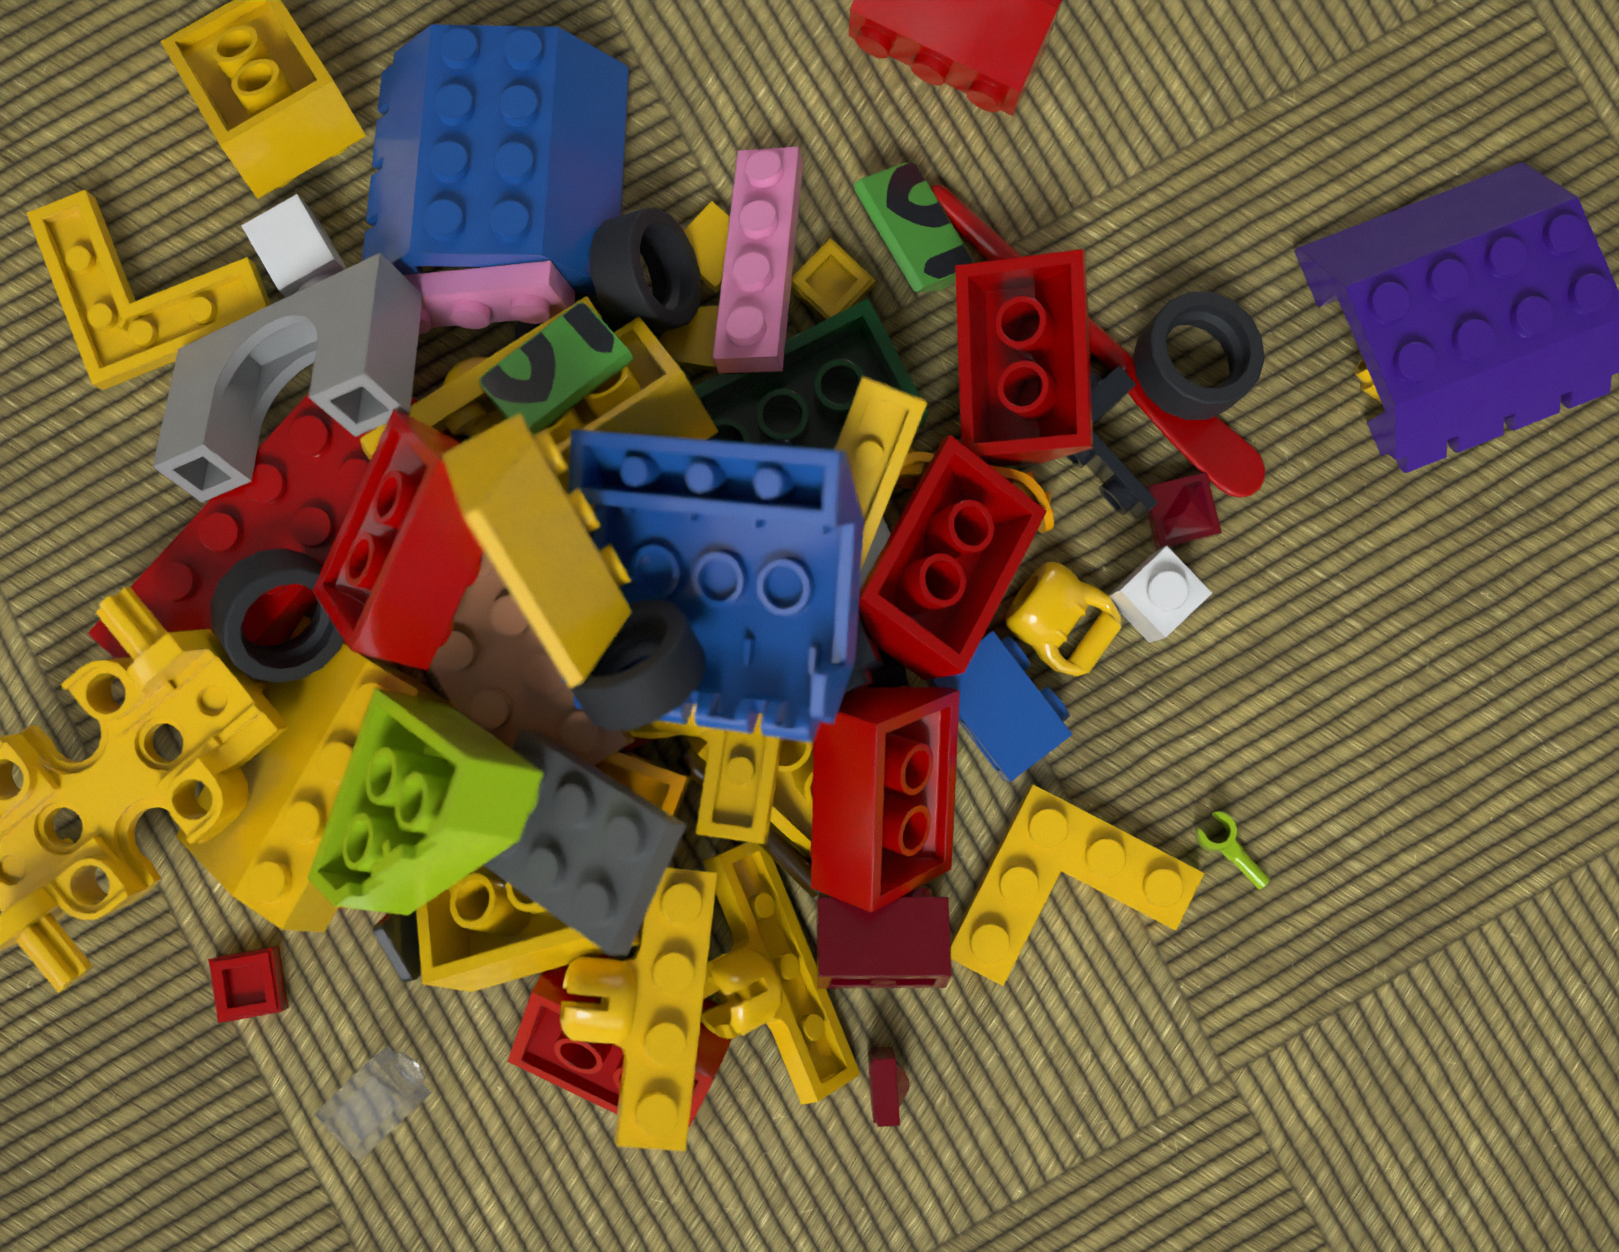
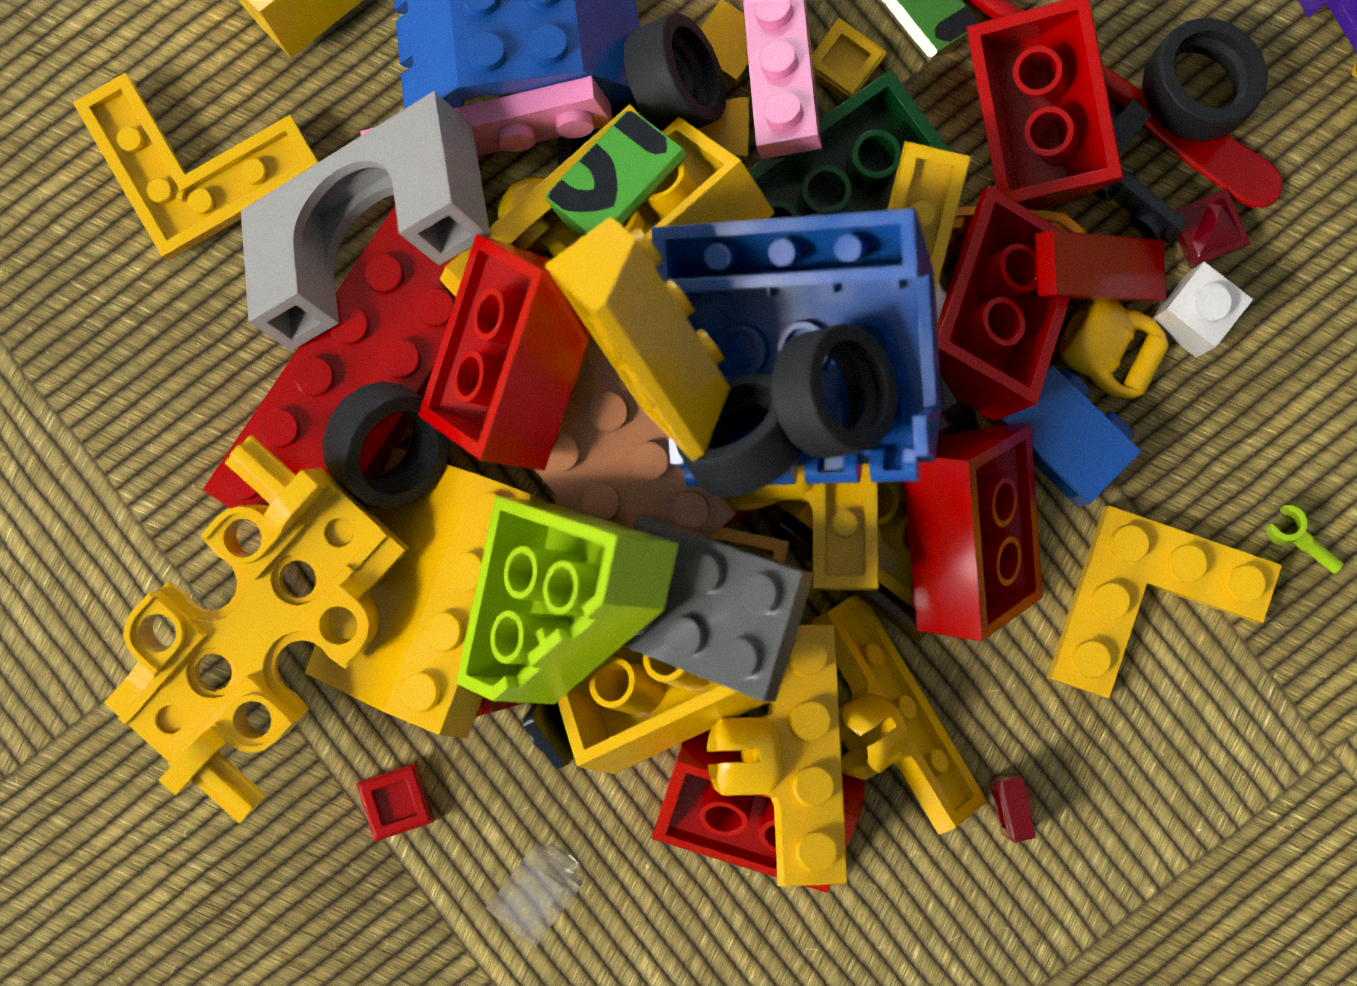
camera: 10 degrees left, 0 degrees up
white brick [241,194,347,297] -> none
dark red brick [816,887,952,989] -> none
none -> black tyre [772,323,898,458]
none -> red tile [1035,230,1166,303]

